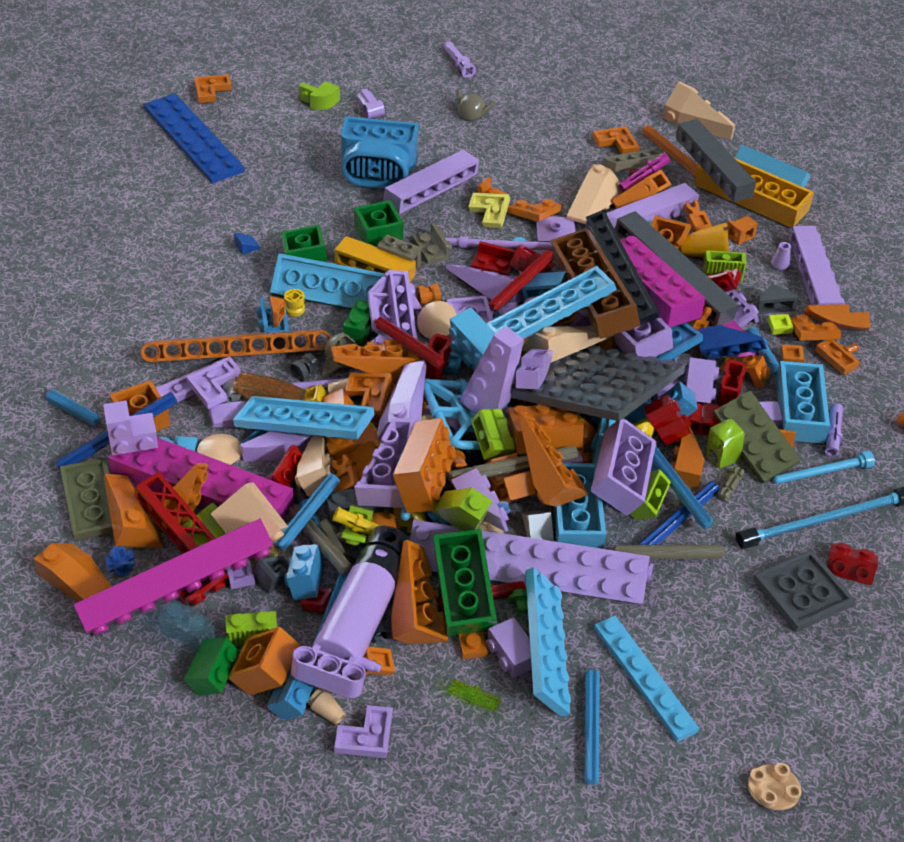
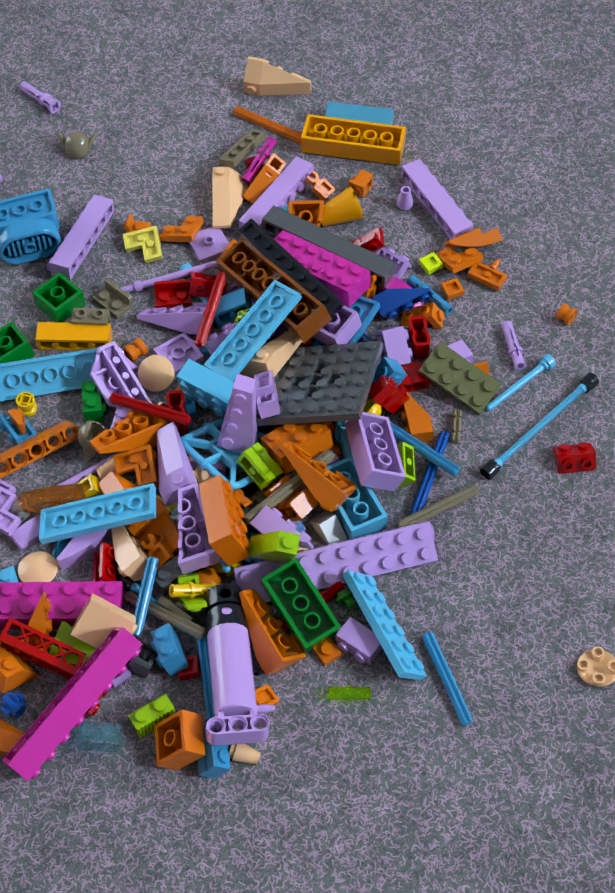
camera: 20 degrees left, 10 degrees up
green brick [184,637,240,695] -> none
dark grey wheel [290,353,320,382] -> none
lavender plate [334,705,393,758] -> none
orange plate [592,126,639,154] -> none
medium azure plate [594,616,699,742] -> none
dark grey brick [676,119,756,202] -> none
lime brick [702,250,747,282] -> none
lime piece [706,418,745,469] -> none
dark grey plate [753,550,856,632] -> none
dark grey slope [757,283,799,314] -> none
medium azure brick [776,361,830,444] -> none

